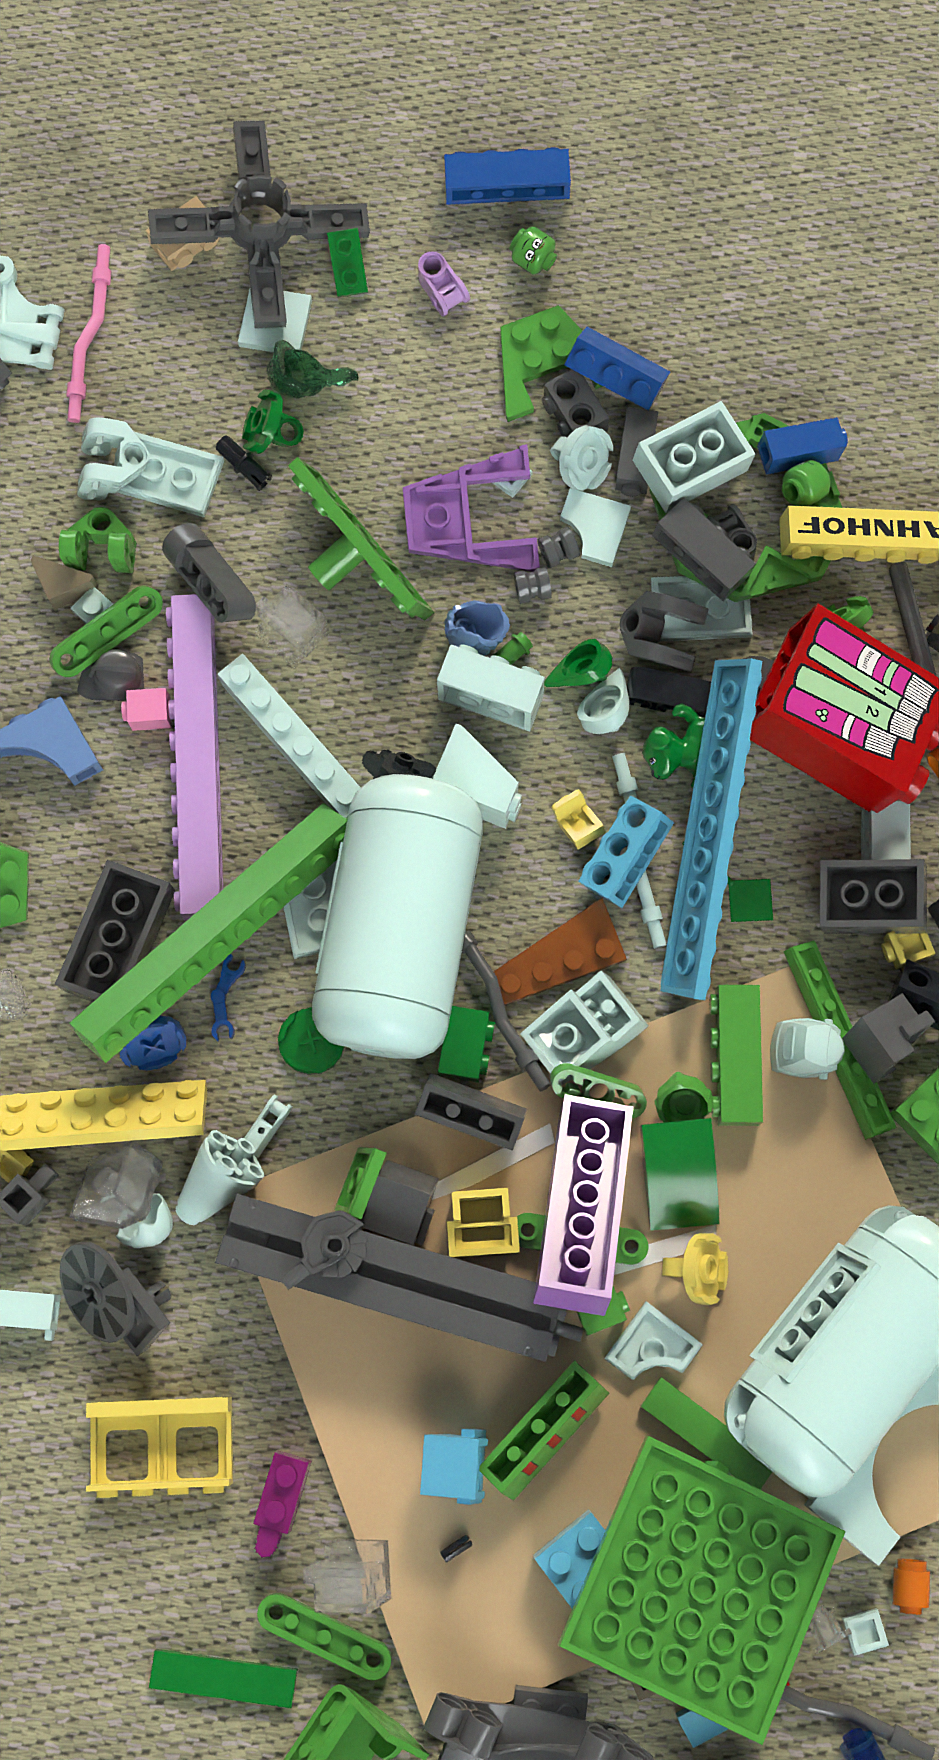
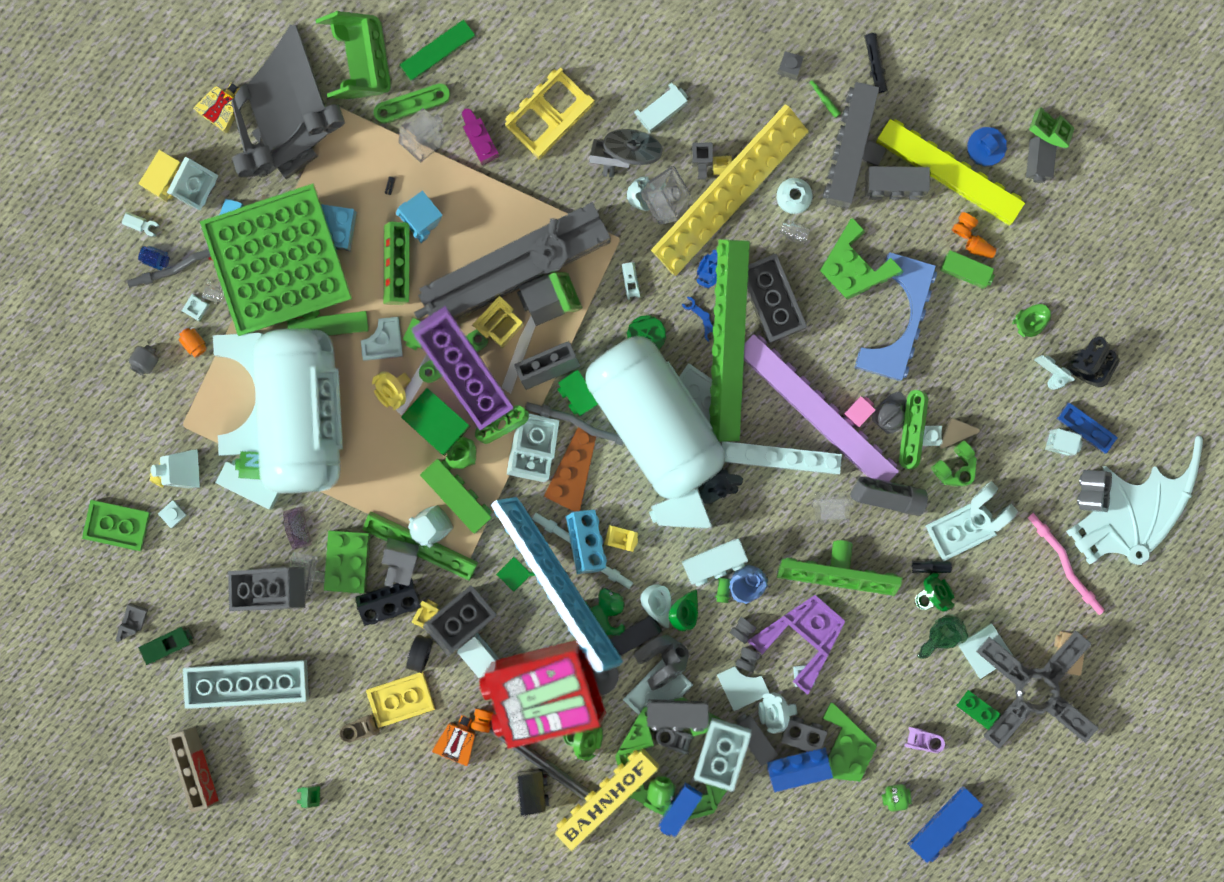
camera: 135 degrees right, 10 degrees up
light aqua cone [176,1130,264,1225] -> none

